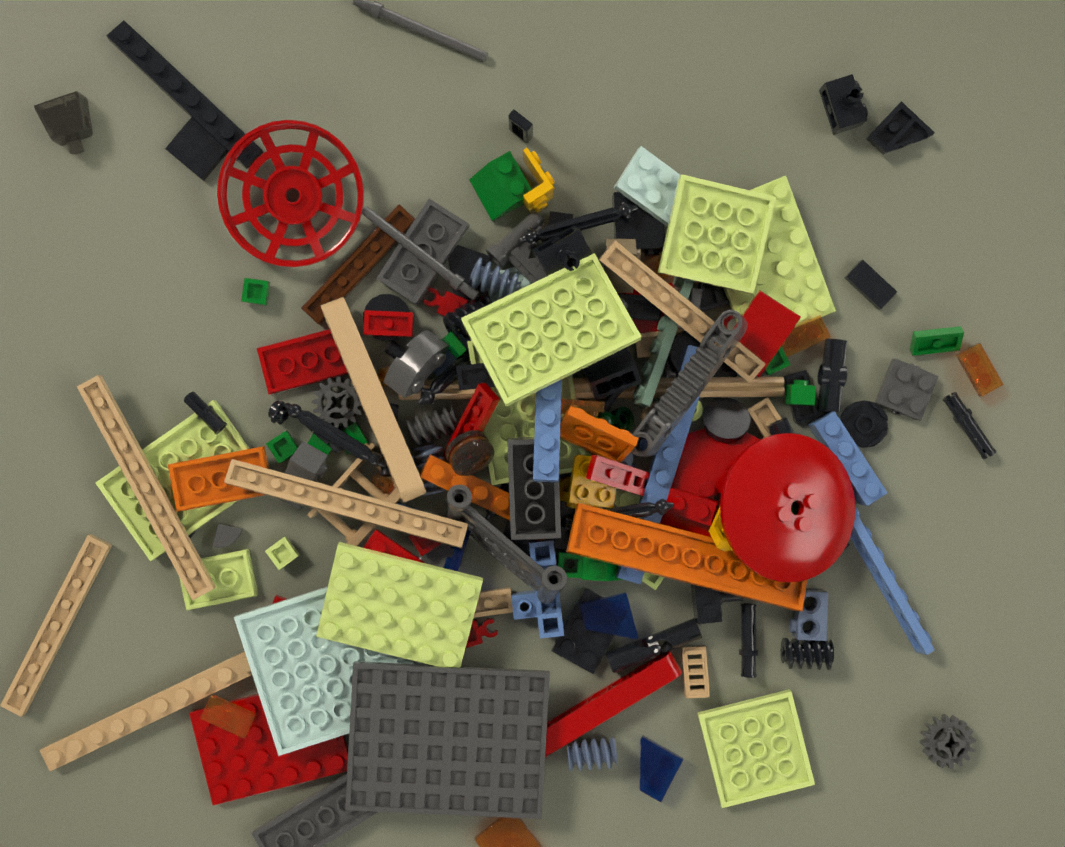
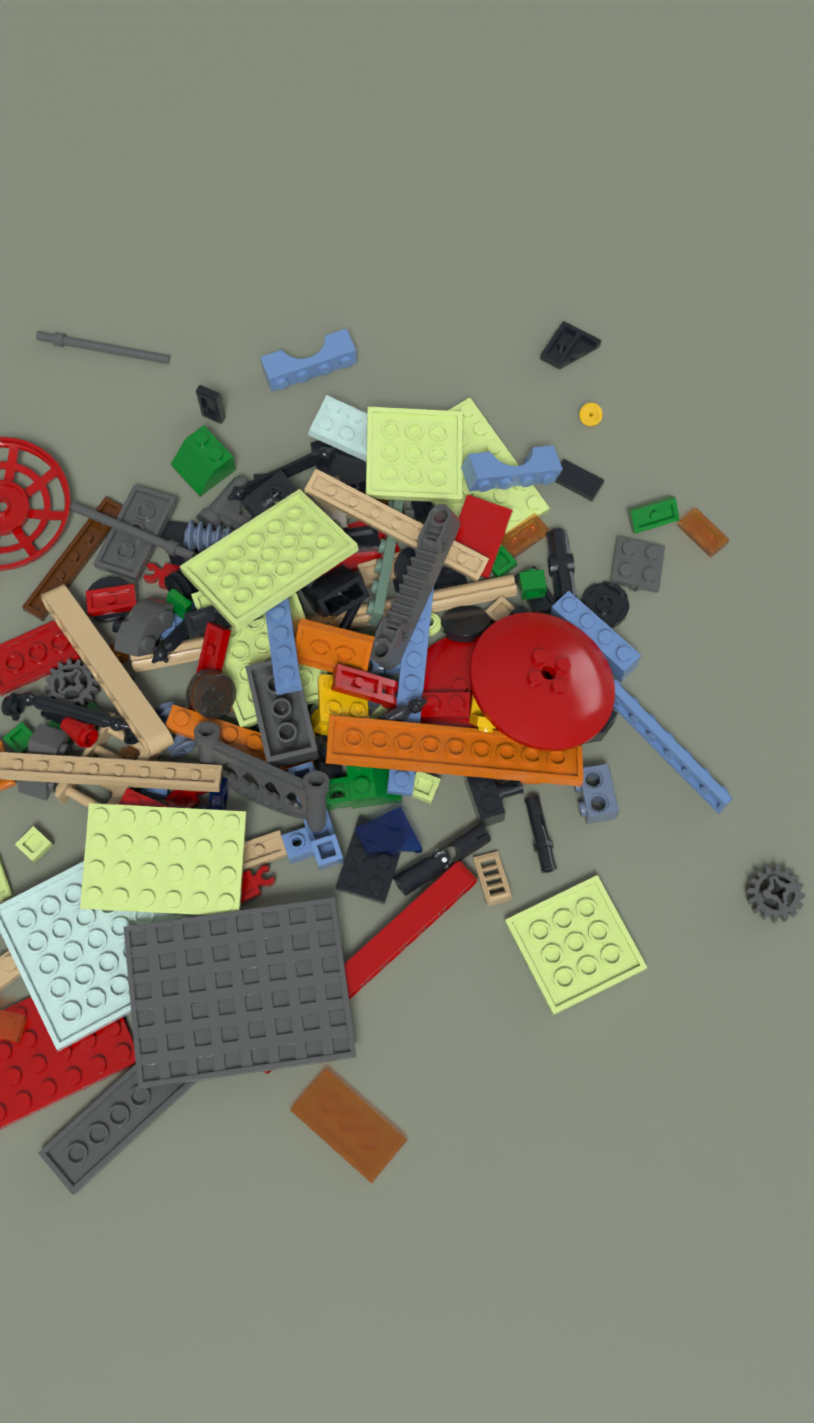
camera: 10 degrees left, 20 degrees down
dark grey piece [405,404,458,446] -> none
yellow bracket [523,147,555,214] -> none
sand blue piece [567,737,617,771] -> none
clear blue wing [640,735,683,802] -> none
black piece [780,638,834,670] -> none
black brick [819,74,868,135] -> none
black pin [943,392,996,459] -> none
none -> red cone [60,717,98,748]
none -> medium blue arch [260,328,357,392]
none -> medium blue arch [461,445,563,492]
none -> yellow tile [579,403,603,427]

